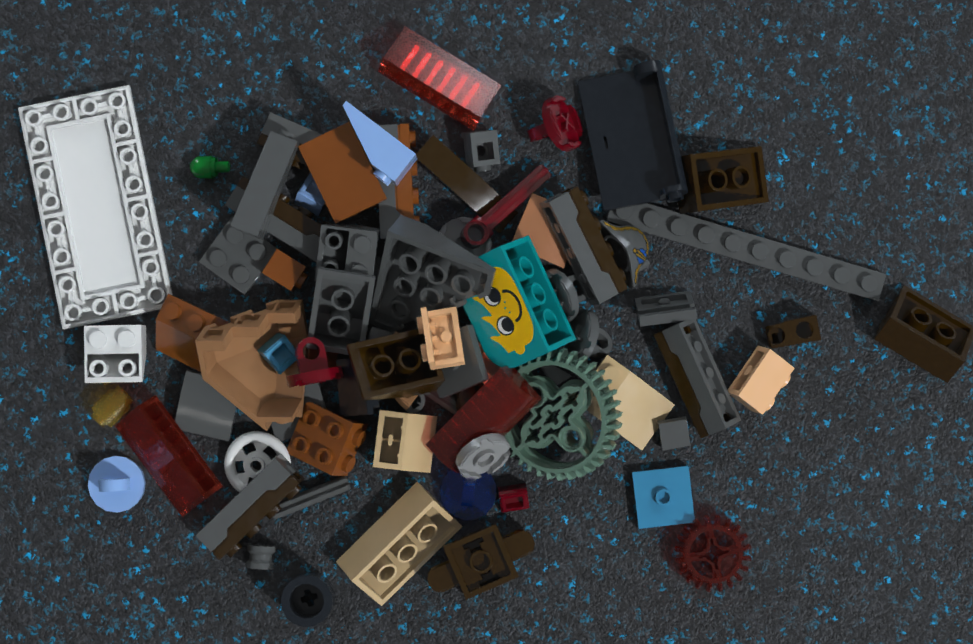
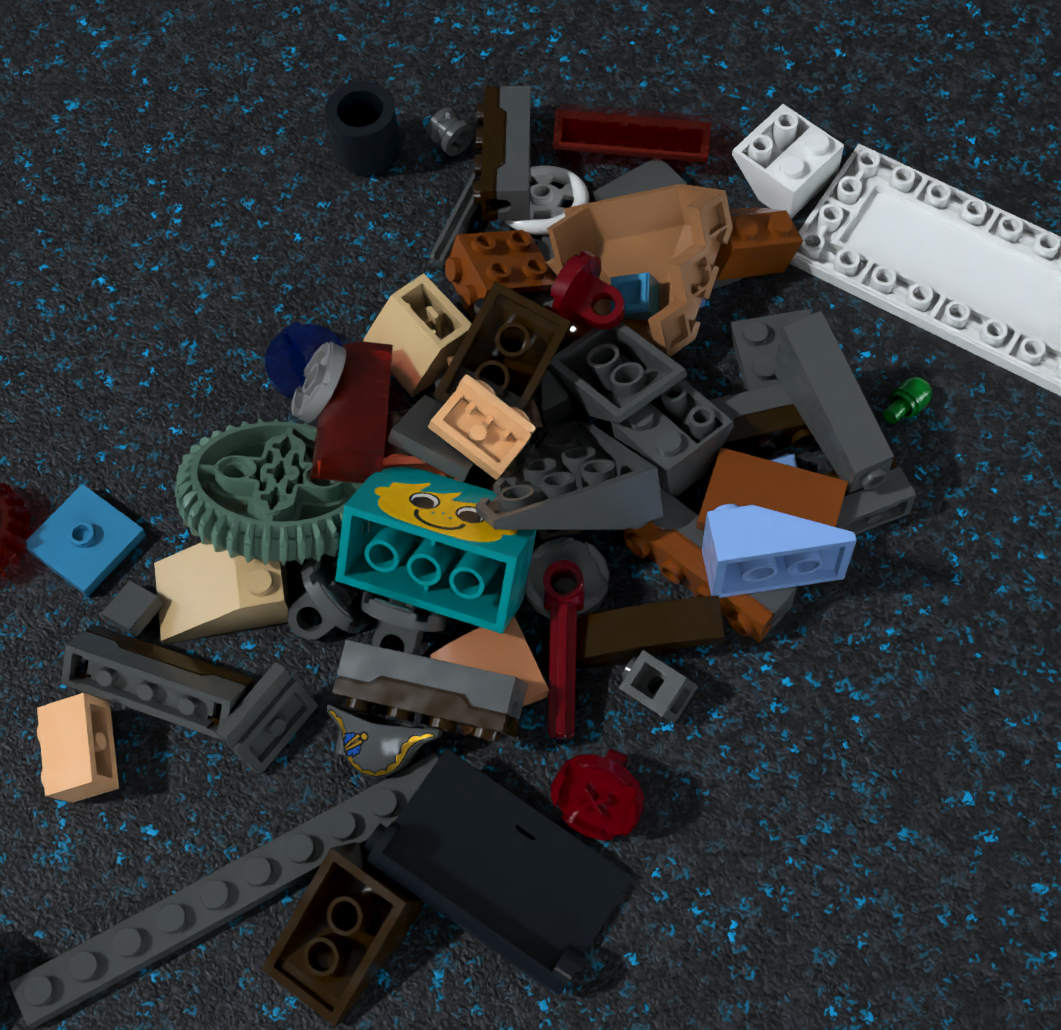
camera: 140 degrees right, 25 degrees down
light blue tile [88,456,146,513] -> none
clear yellow brick [91,385,134,427] -> none
dark orange brick [262,249,309,292] -> none
tan slope [336,482,463,606] -> none
clear red brick [378,26,502,131] -> none
dark brown brick [427,522,535,600] -> none
dark red slope [498,483,529,512] -> none
dark brown leg [765,315,821,349] -> none

